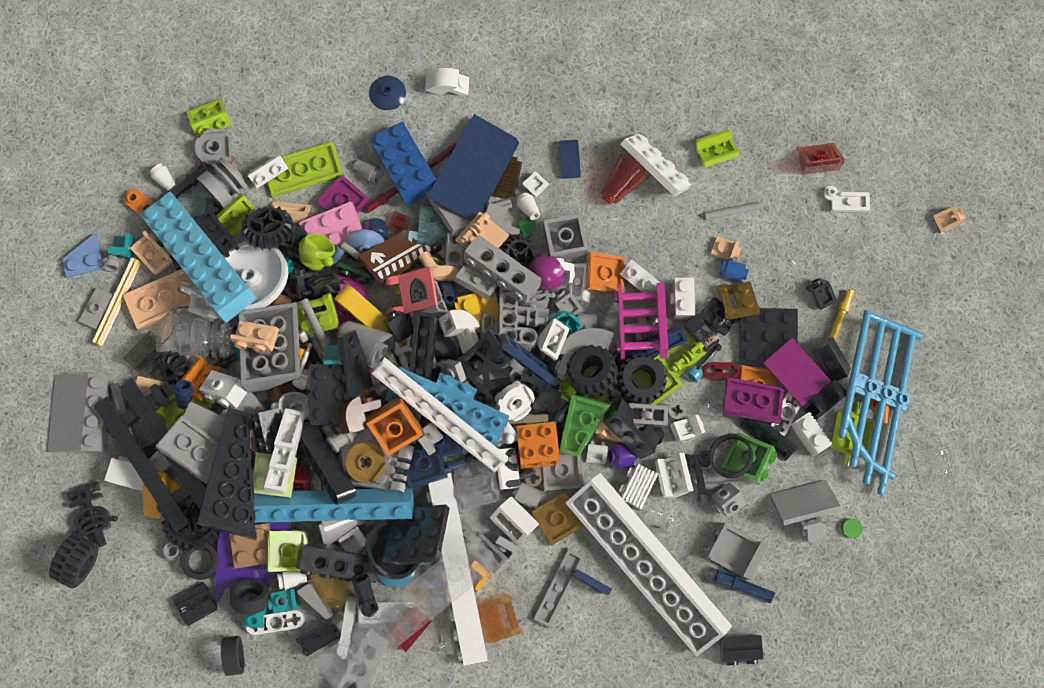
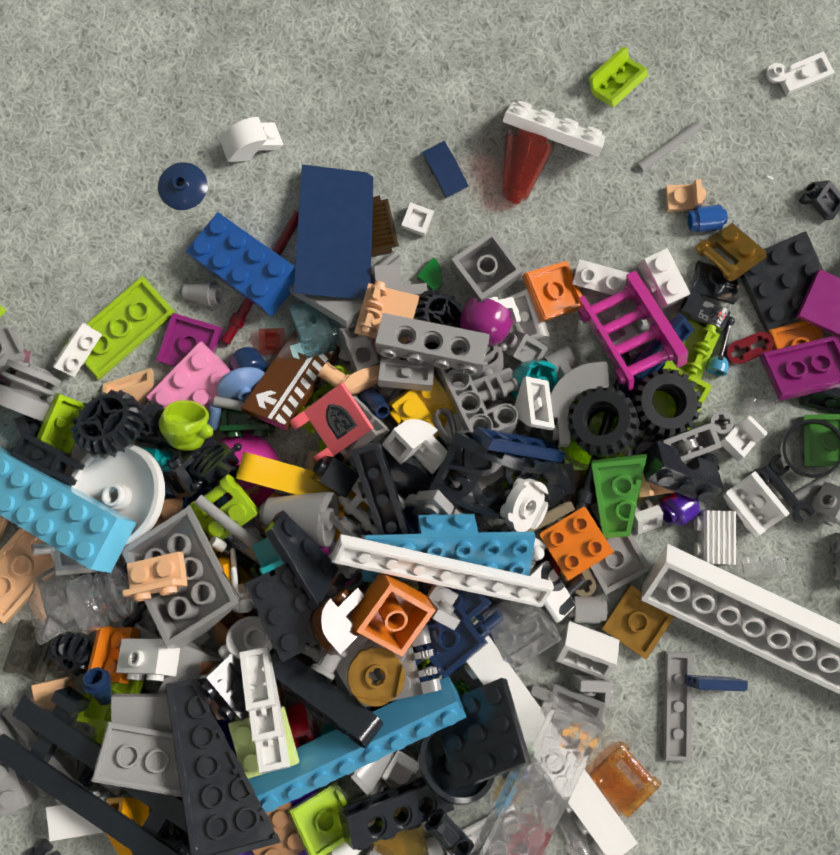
camera: 20 degrees left, 5 degrees up
white cone [517,193,540,220] -> none
clear red slope [798,143,845,175] -> none

